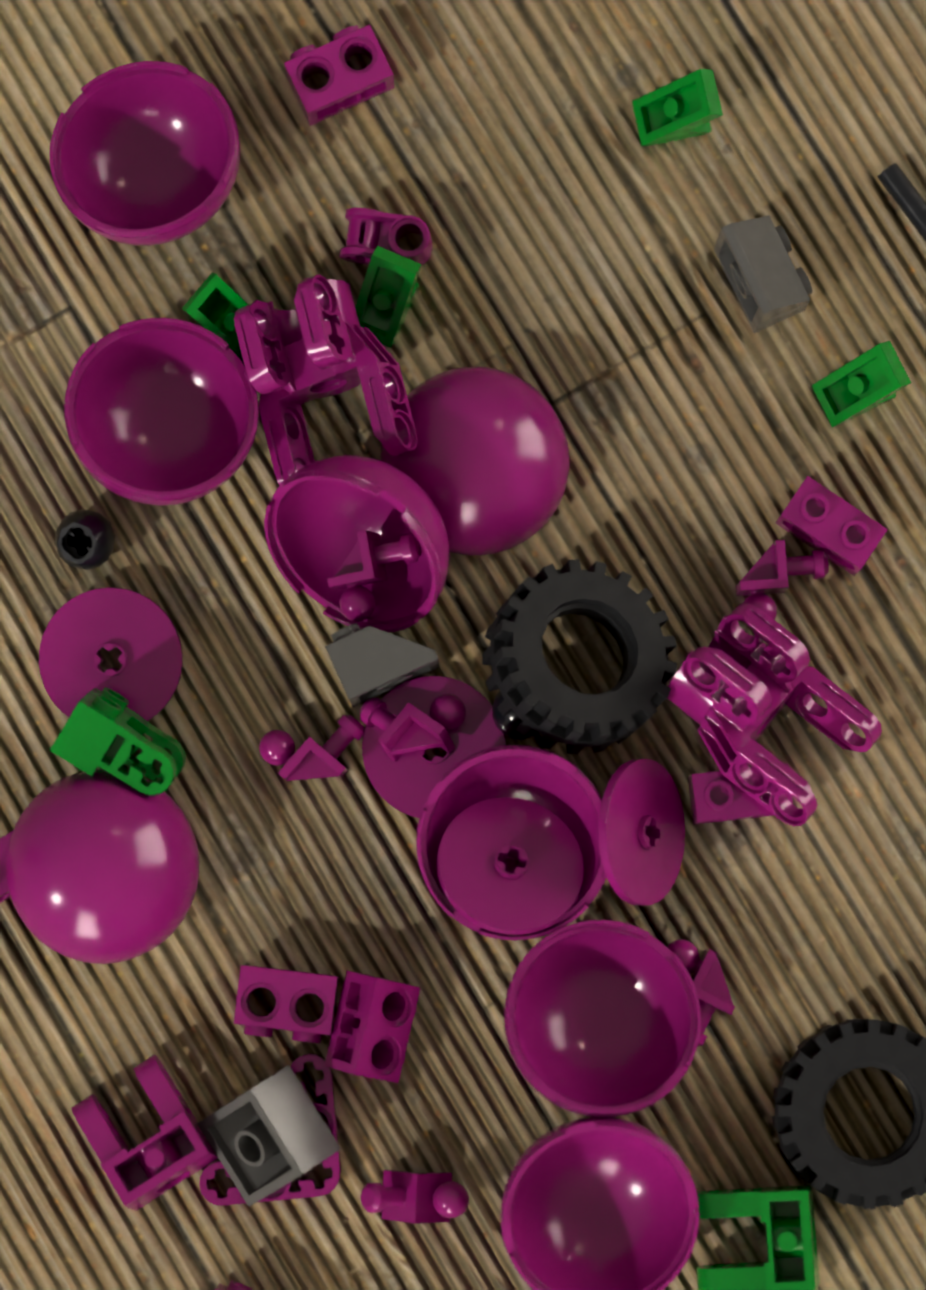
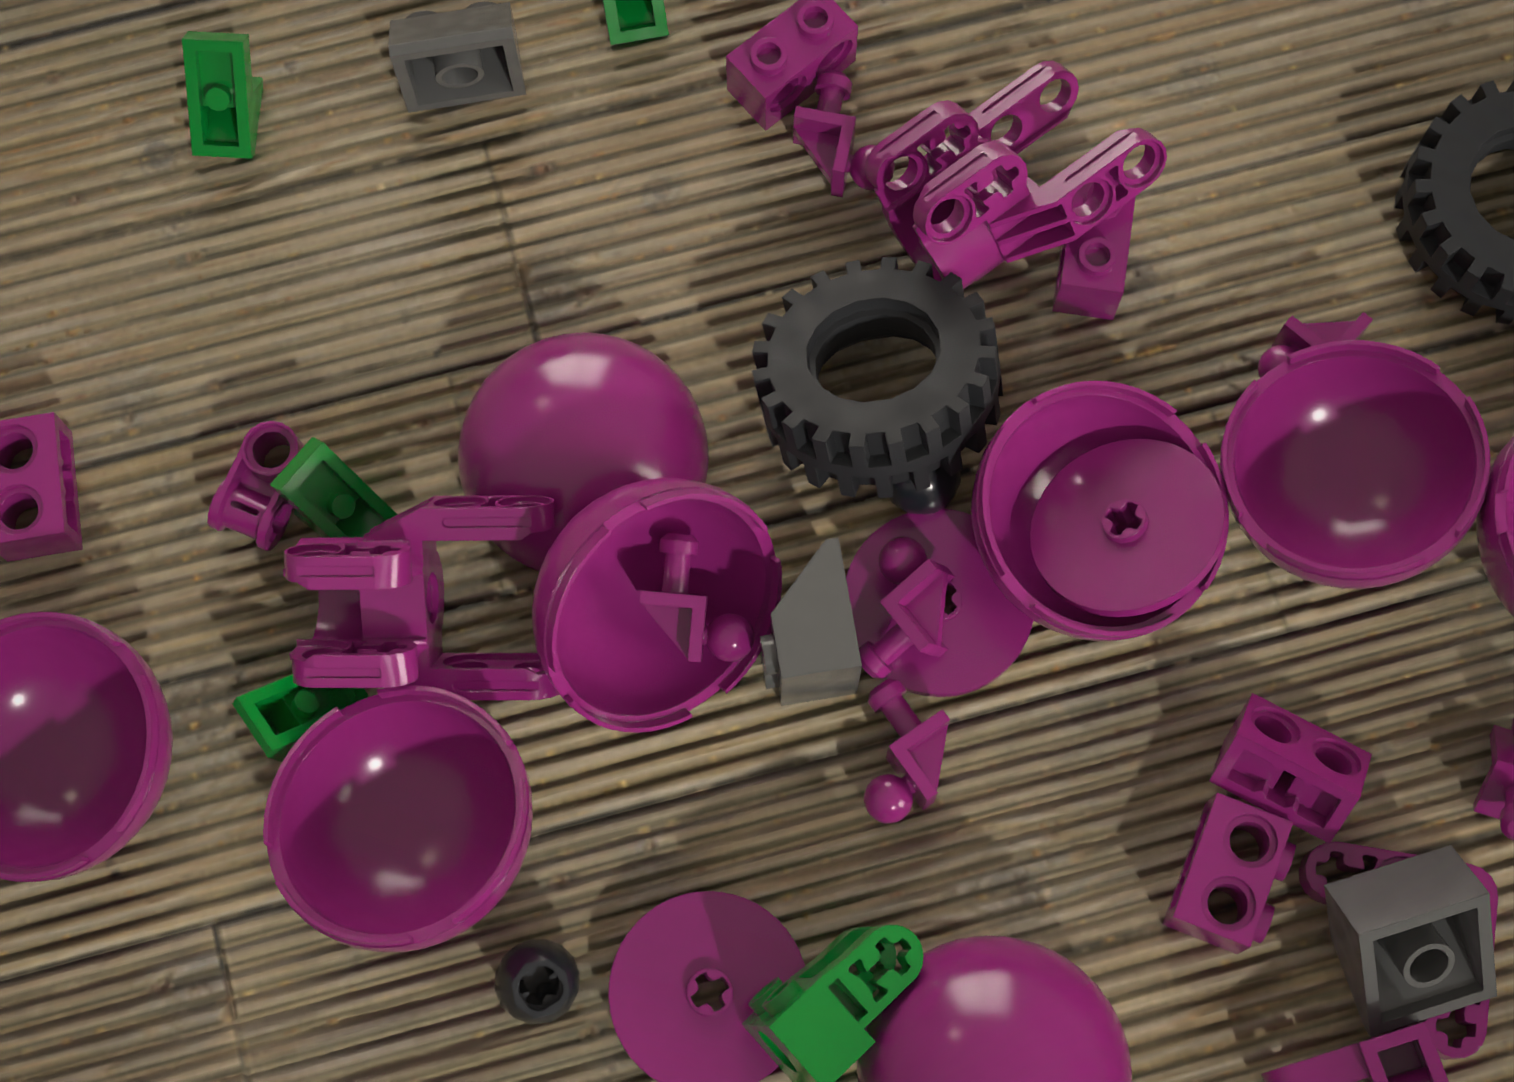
camera: 75 degrees left, 10 degrees down
magenta piece [598,759,685,906] -> none

